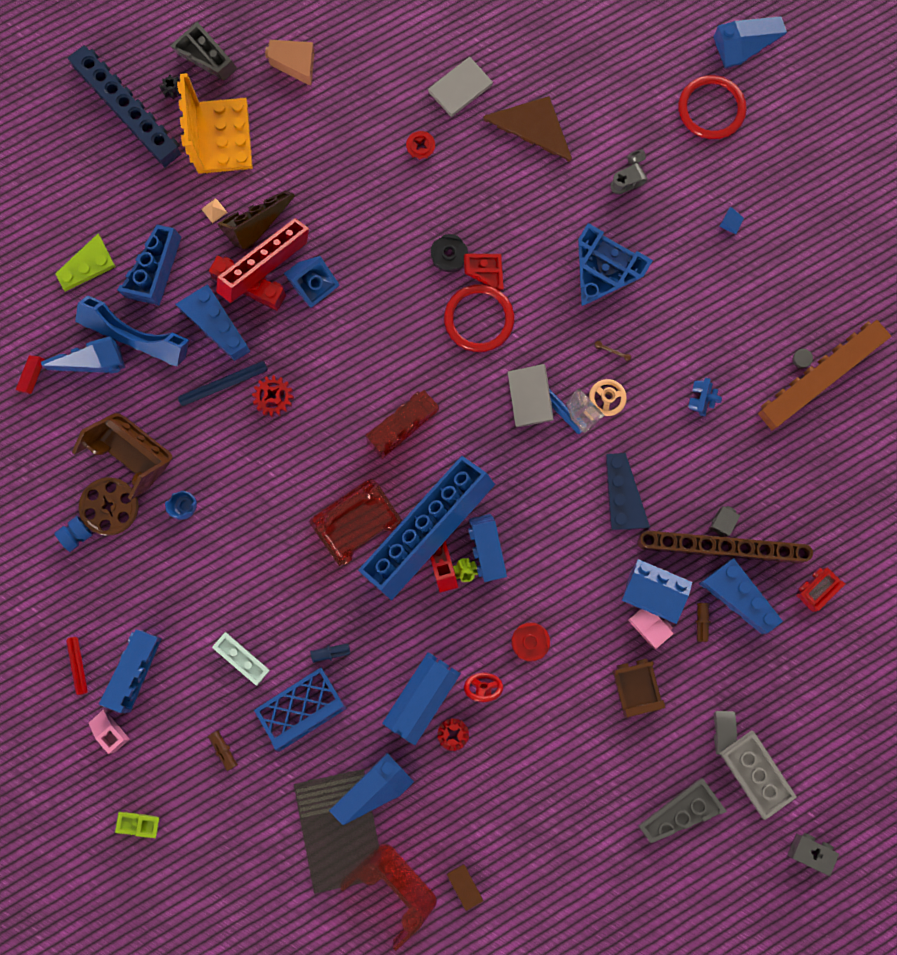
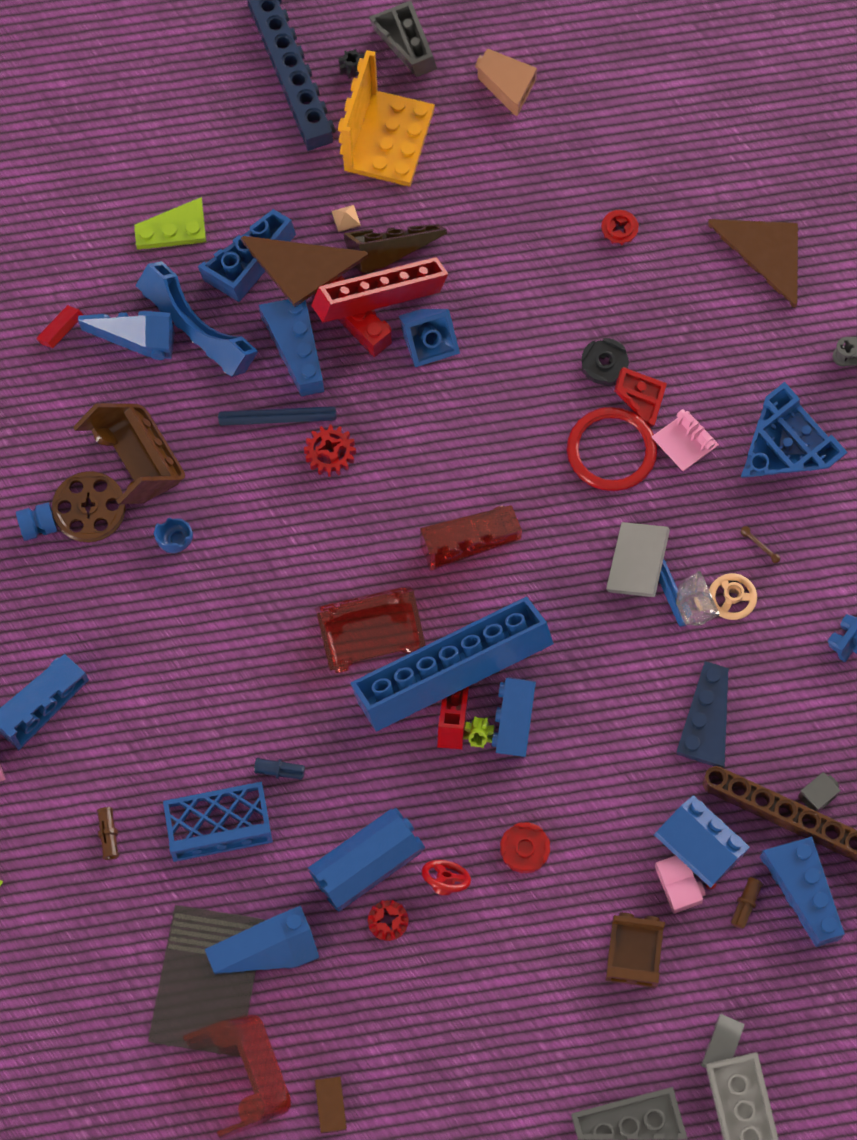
camera: 25 degrees right, 10 degrees down
light aqua plate [212,632,270,686] -> none
light grey tile [428,56,493,118] -> none
none -> reddish brown tile [241,236,368,307]
none -> bright pink hinge [652,409,719,471]

